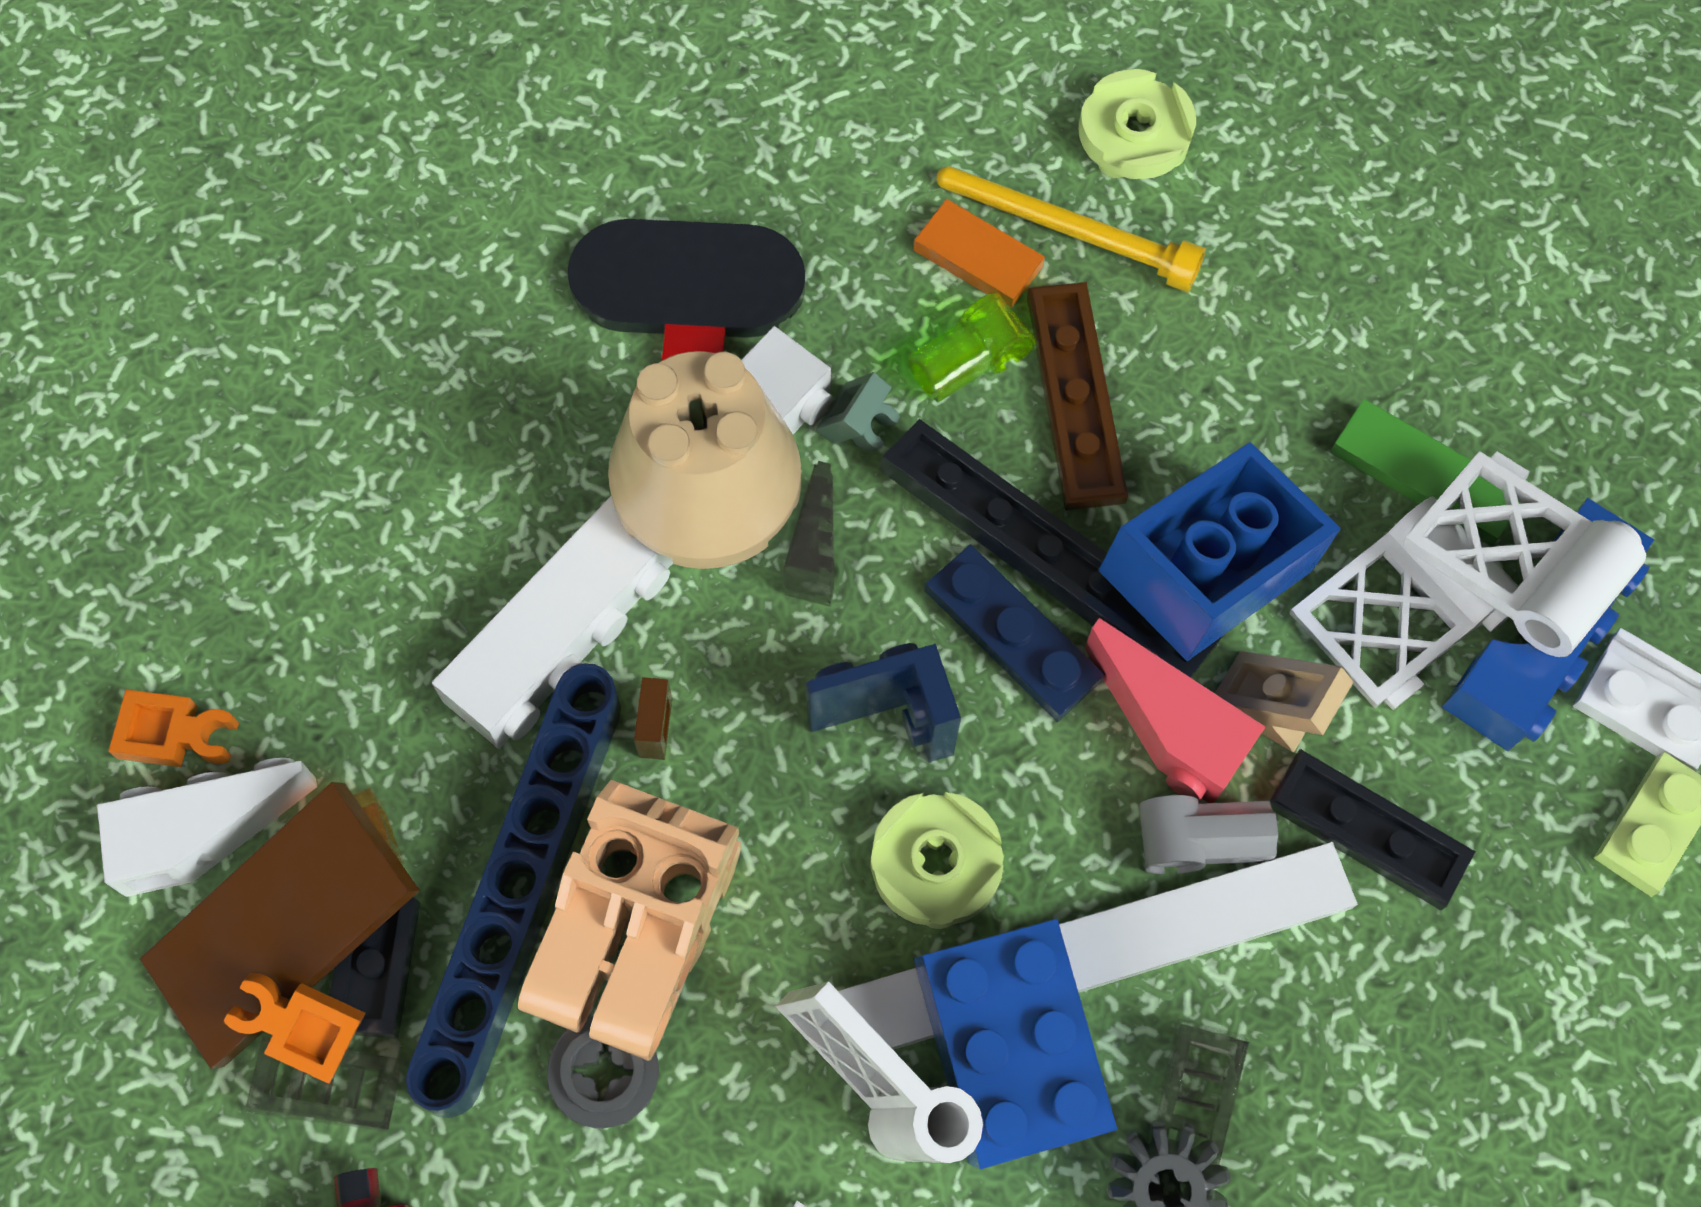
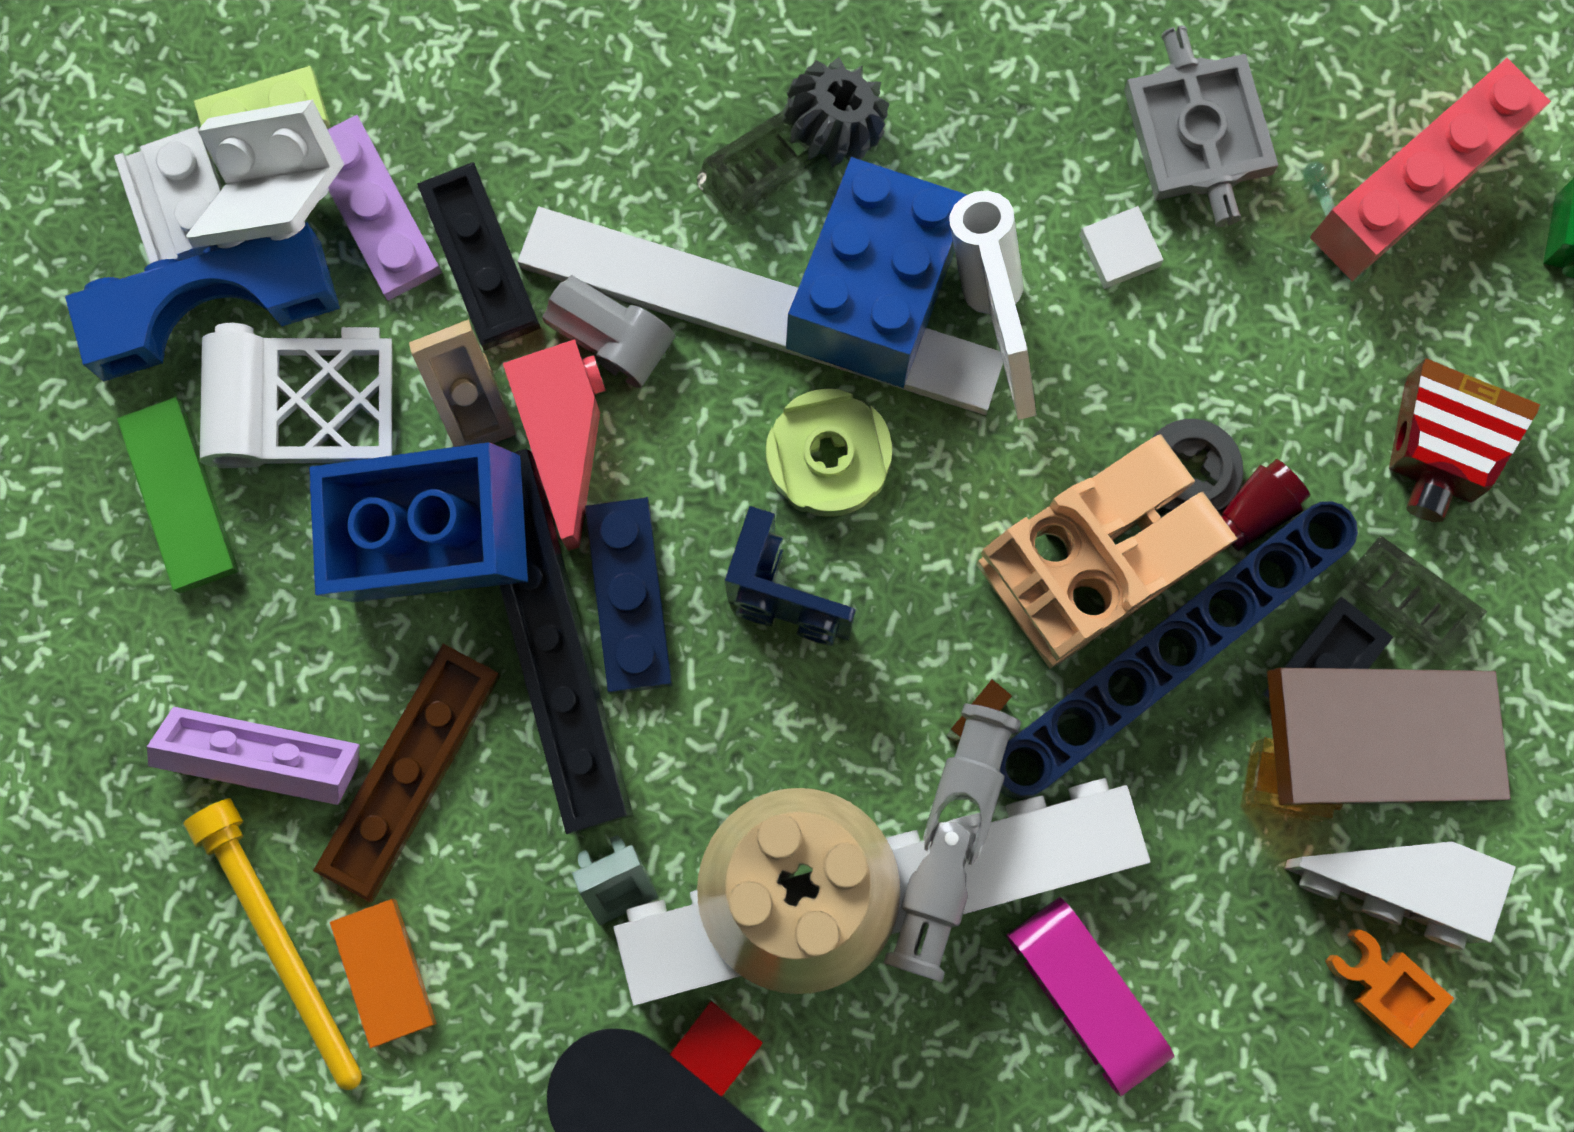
camera: 140 degrees left, 10 degrees up
orange plate [224,973,365,1084] -> none
clear smoke slope [782,461,834,607] -> none
clear neon green piece [908,292,1036,403] -> none
yellowish green plate [1078,69,1196,179] -> none
white piece [1402,451,1646,657] -> none
none -> lavender plate [147,707,360,805]
none -> white bracket [186,100,345,248]
none -> lavender plate [327,115,442,301]
none -> light grey piece [883,704,1021,982]
none -> dark pink beam [1006,897,1175,1097]
none -> dark red cone [1221,459,1311,551]

